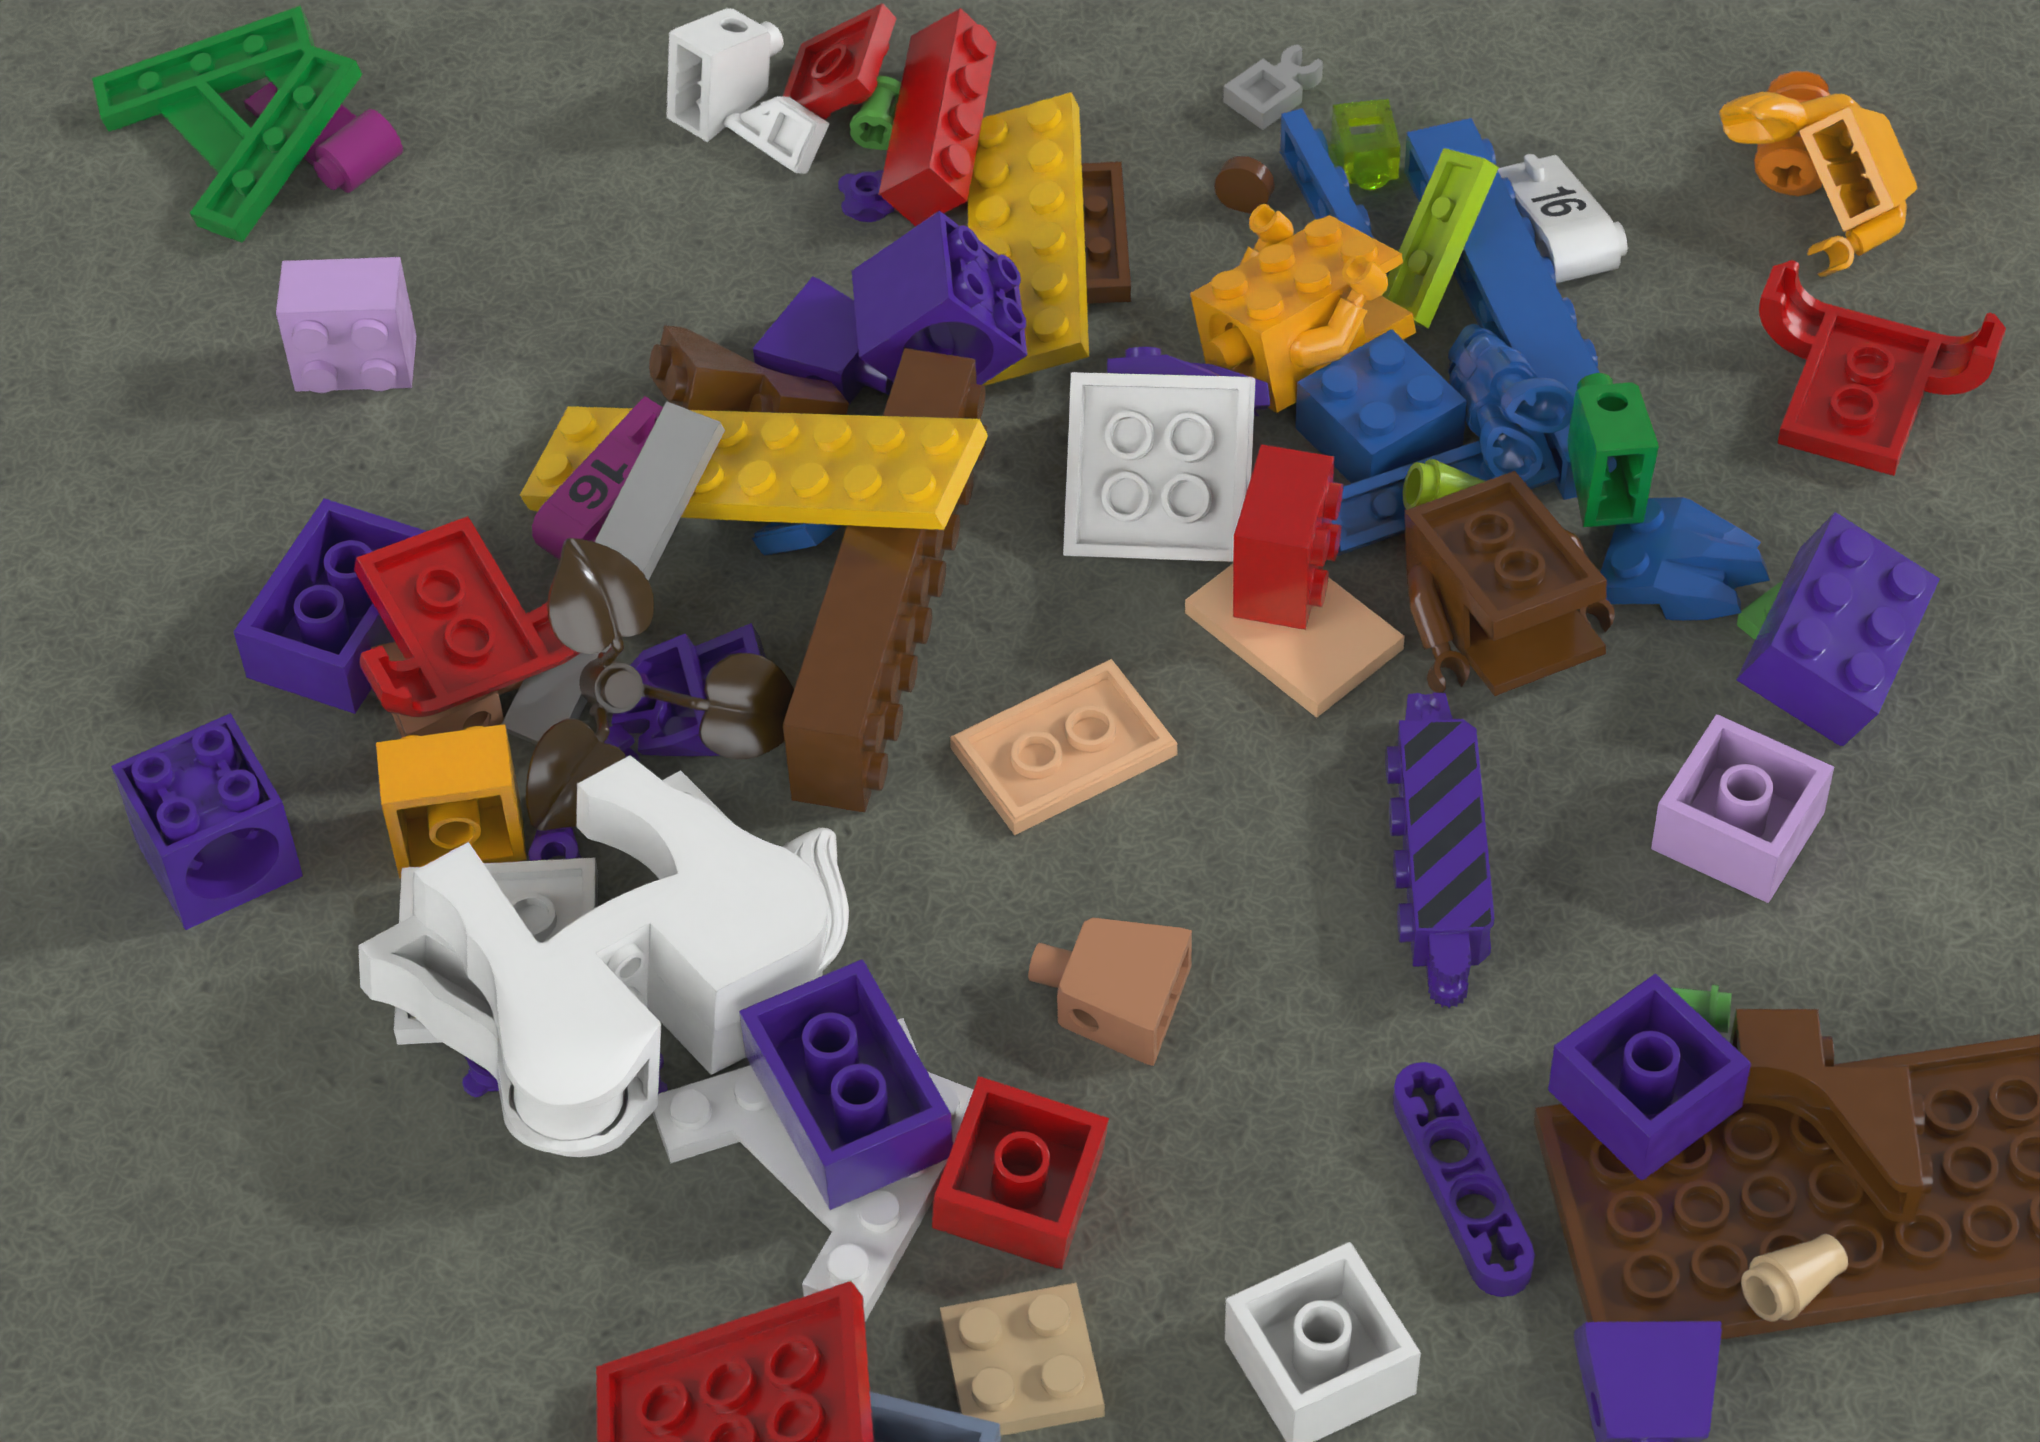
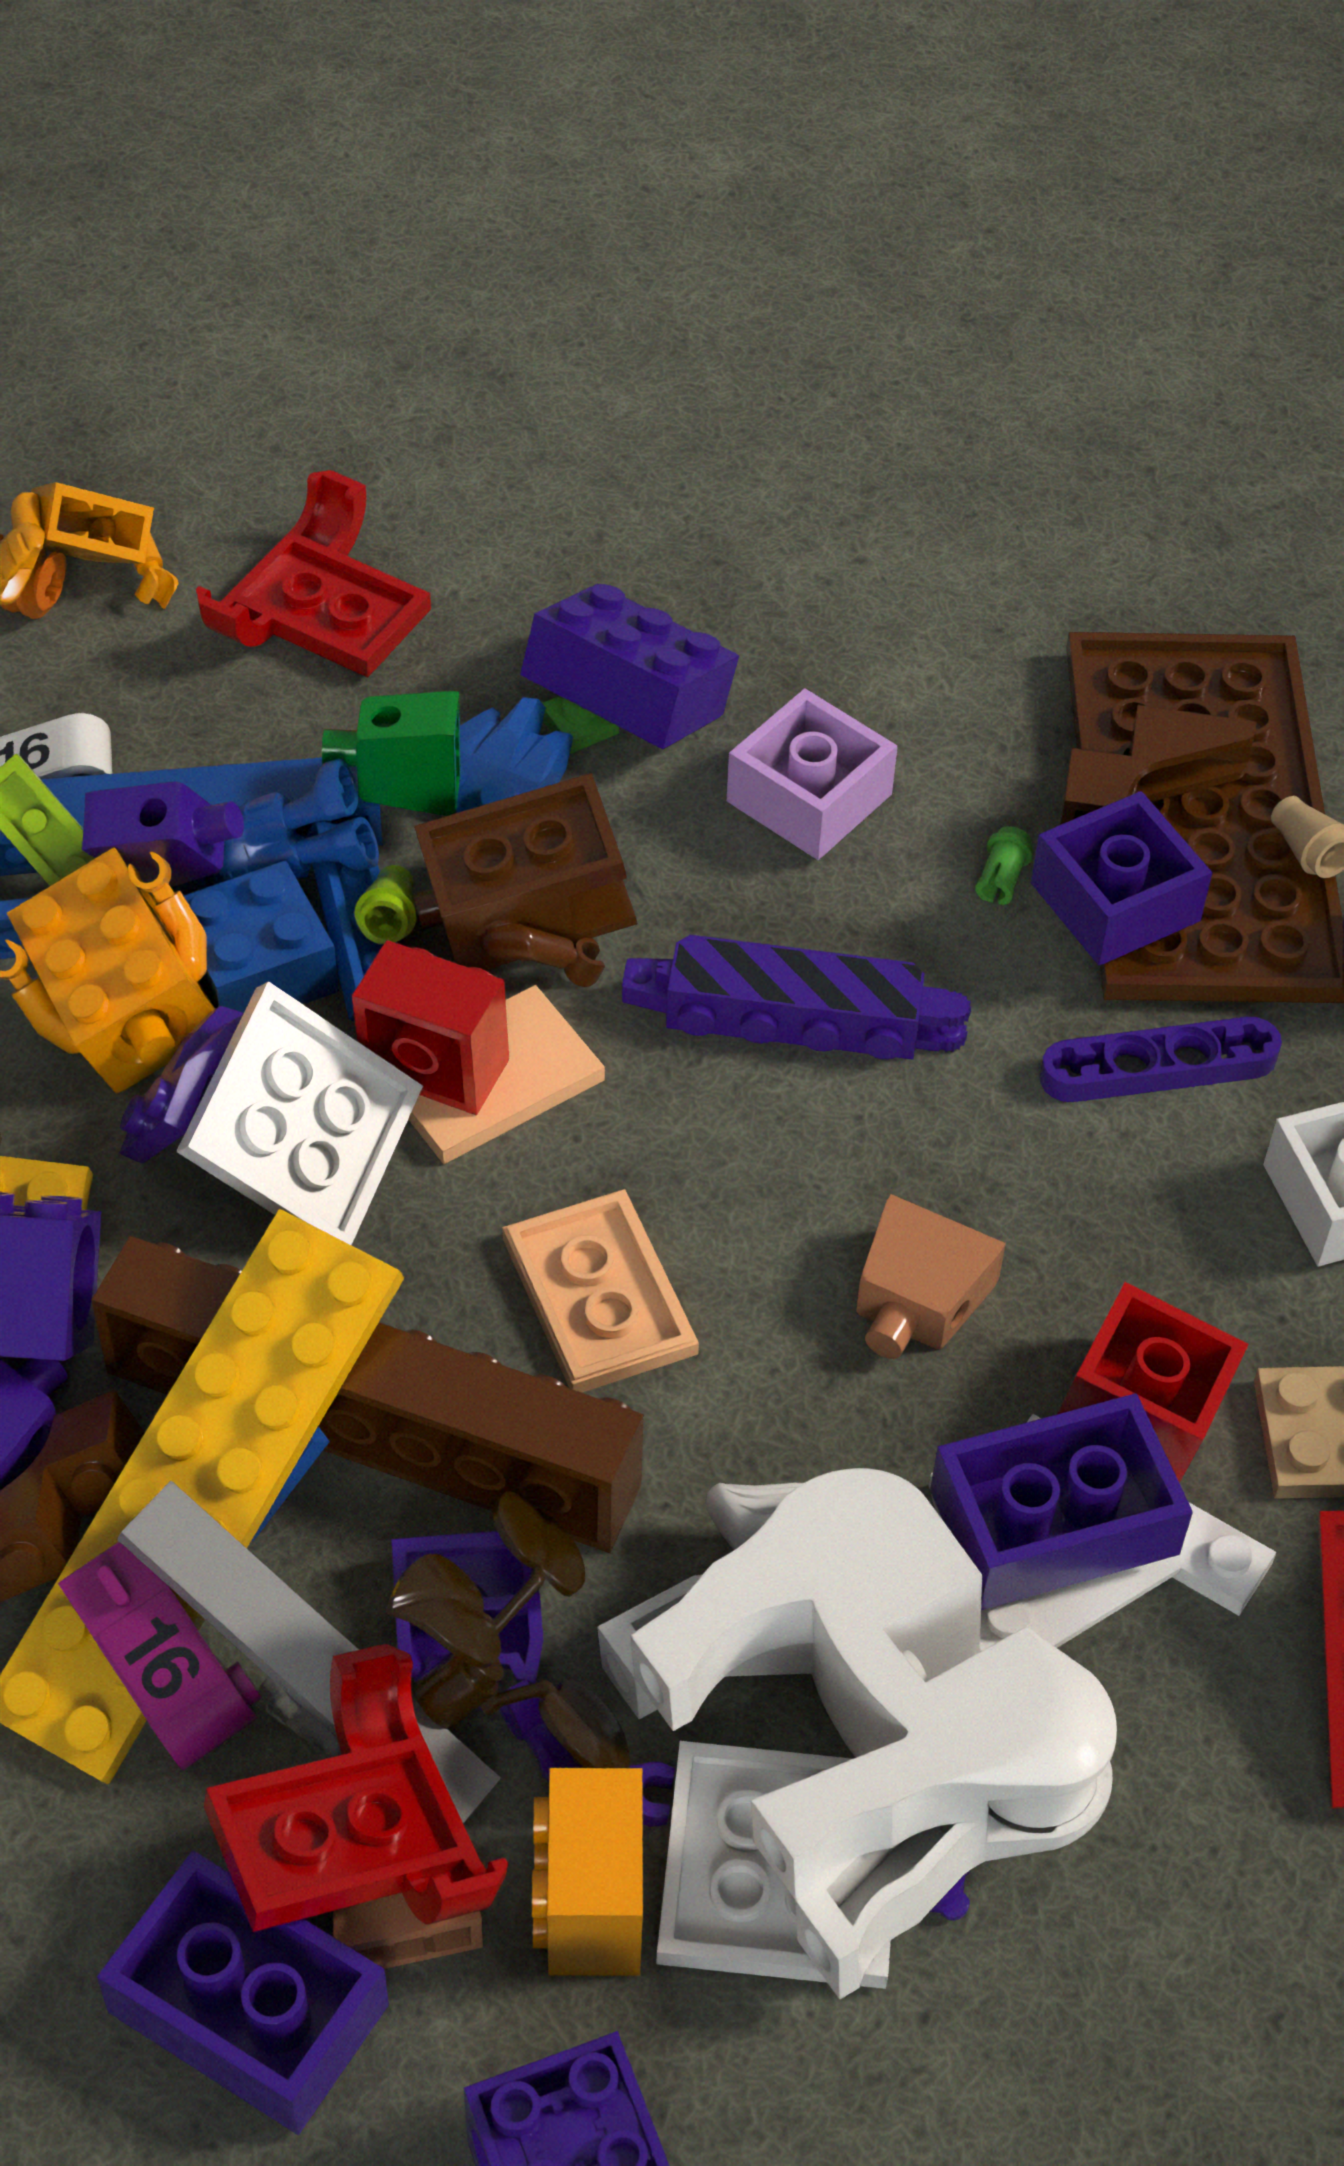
camera: 85 degrees left, 0 degrees up
none -> dark purple torso [82,781,244,893]

